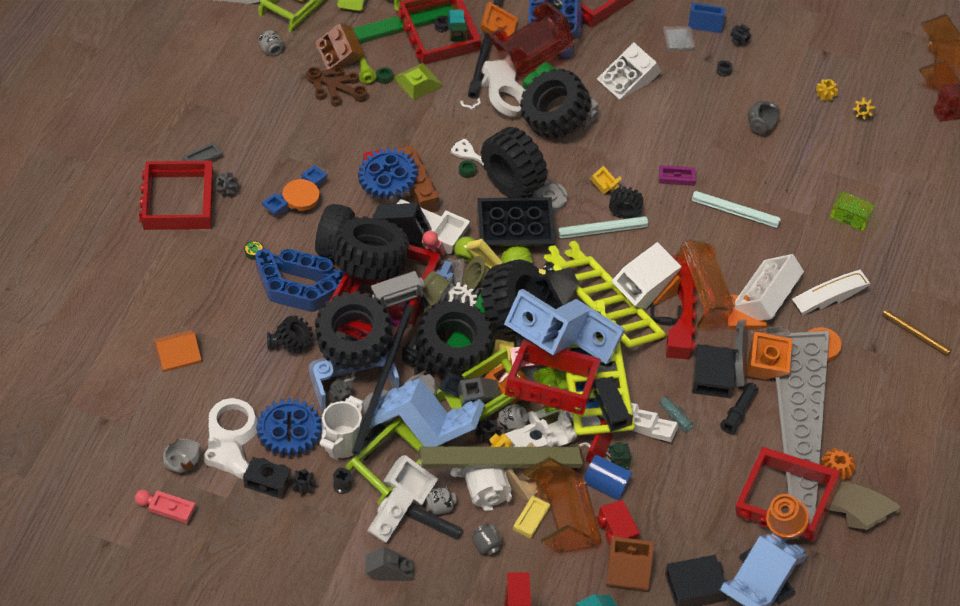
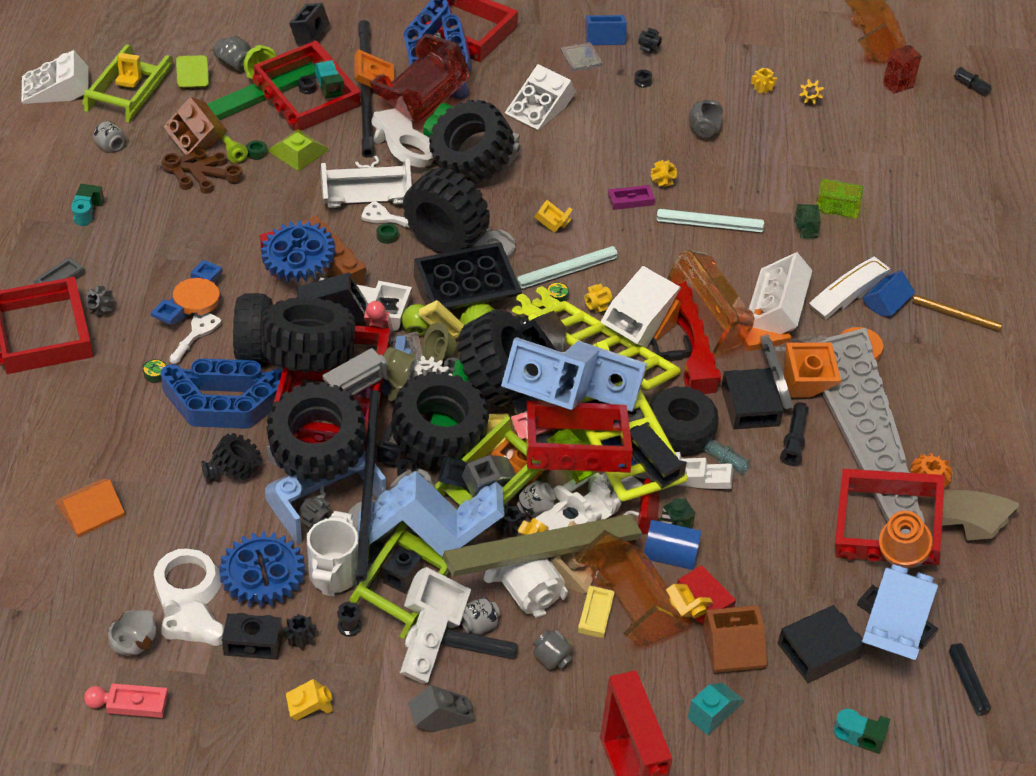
camera: 15 degrees left, 5 degrees down
black tyre [609,187,644,219] -> none
none -> leg [71,184,105,226]
none -> white piece [169,313,221,365]
none -> yellow bracket [286,679,333,721]
none -> white windscreen [320,159,412,208]
none -> black bush [379,297,399,311]
none -> black brick [383,546,422,594]
none -> tile [547,282,569,302]
none -> yellow gear [584,284,613,313]
none -> black tyre [649,386,719,456]
none -> yellow gear [651,160,677,187]
none -> yellow bracket [666,584,713,618]
none -> clear green brick [793,204,821,238]
none -> blue brick [862,270,915,316]

